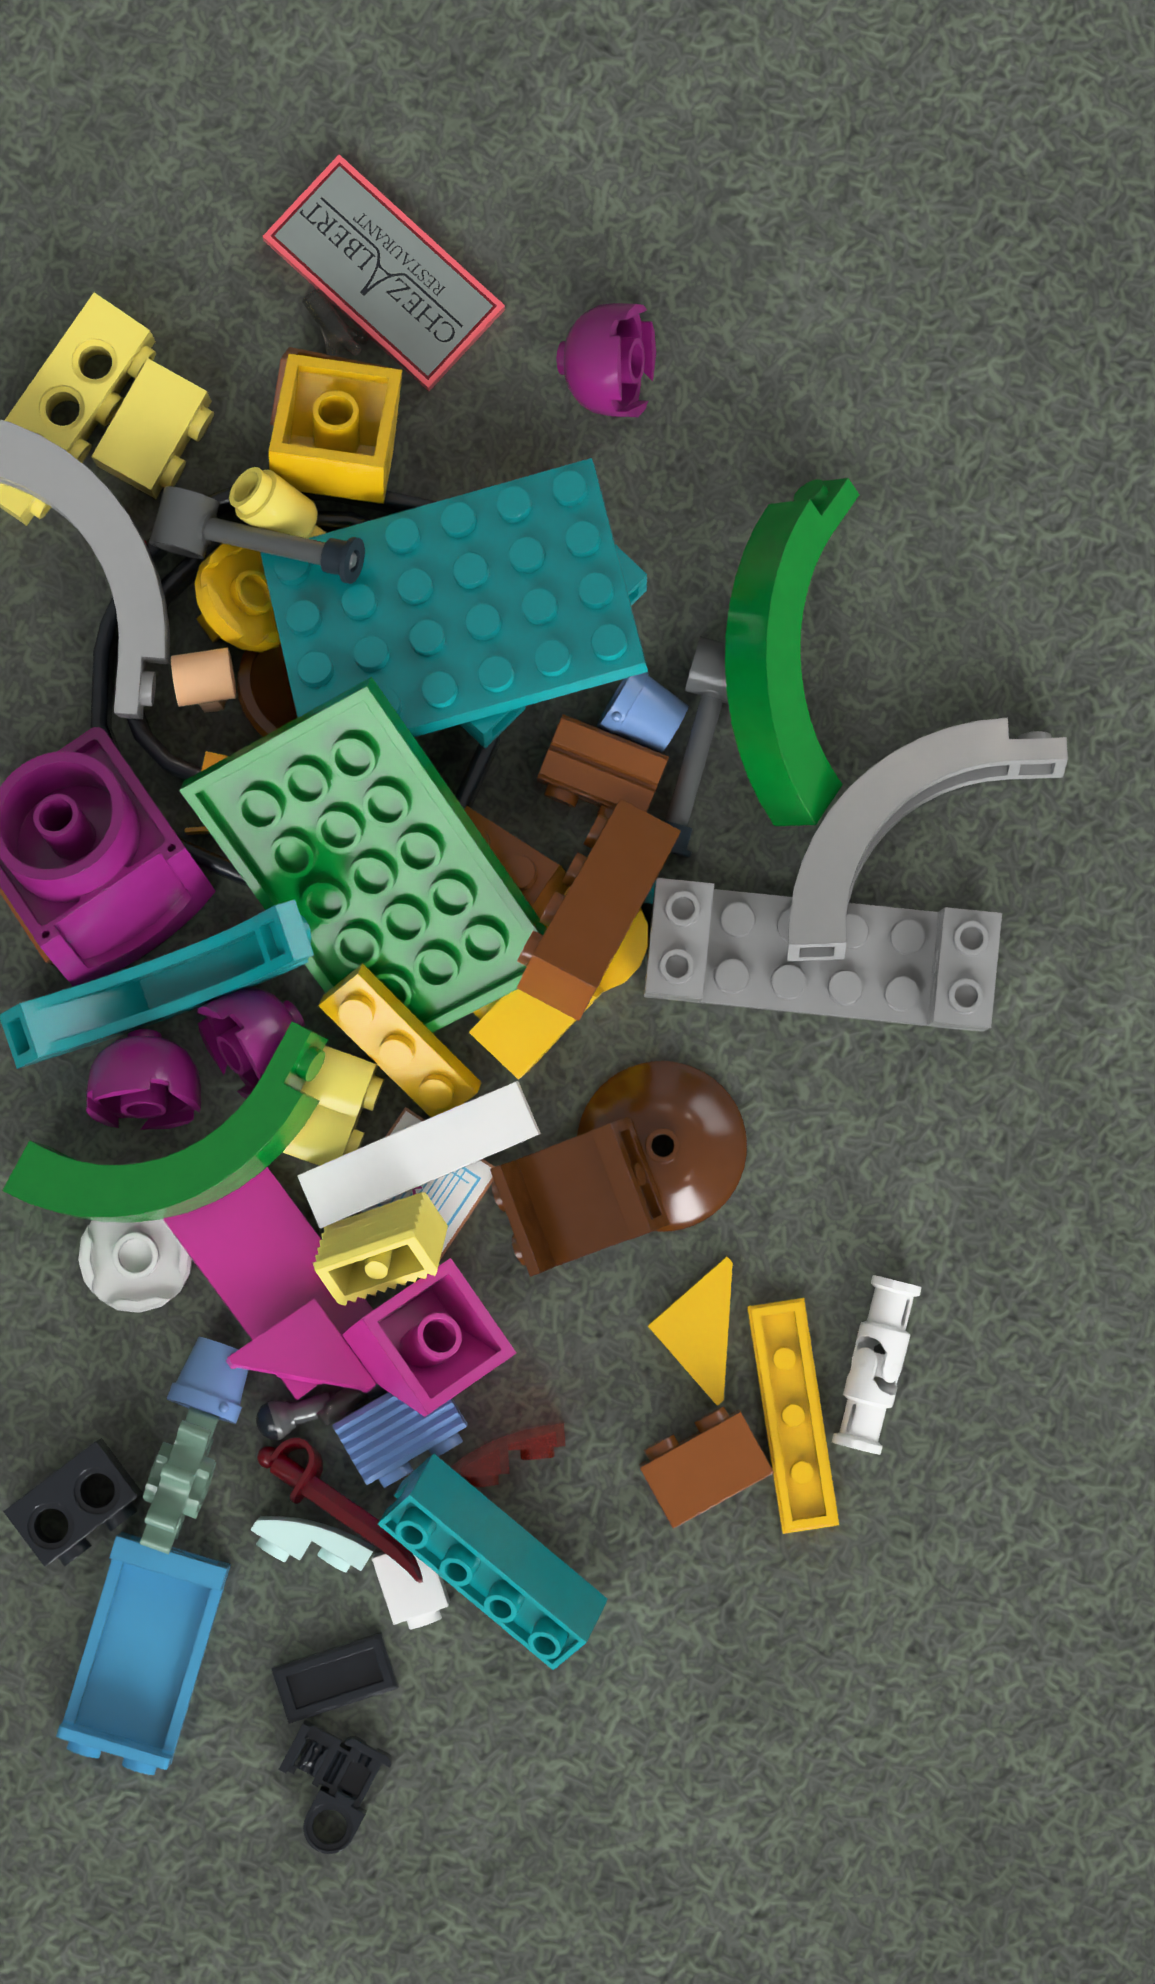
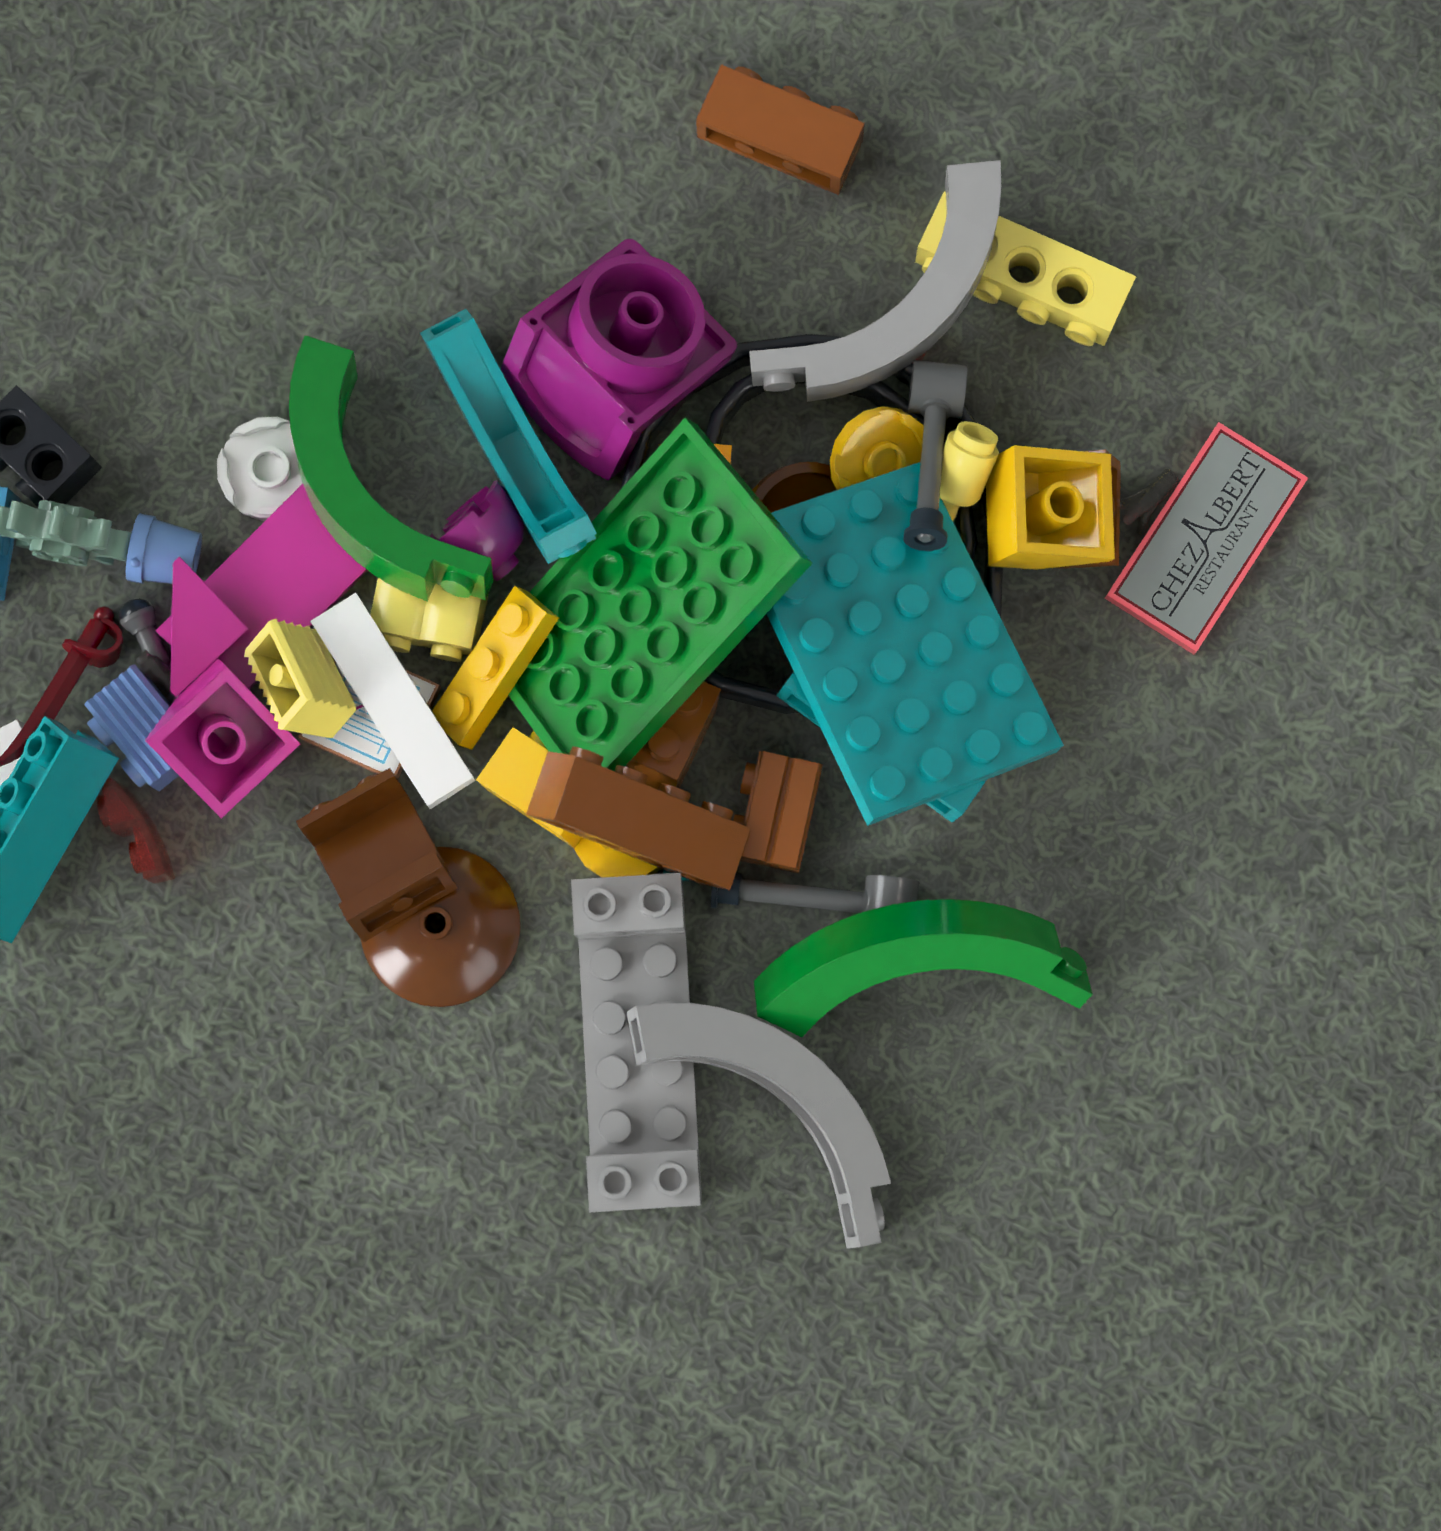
camera: 90 degrees right, 5 degrees down
magenta cylinder [86,1029,201,1130] -> none
light yellow brick [91,358,214,499] -> none
light nougat piece [171,647,236,712] -> none
light aqua slope [251,1516,375,1573] -> none
magenta cylinder [556,303,656,417] -> none
medium blue piece [597,672,689,753] -> none
dark orange brick [639,1406,774,1529] -> none
yellow tile [647,1256,733,1406] -> none
yellow tile [747,1298,839,1534] -> none
white piece [832,1275,922,1455] -> none

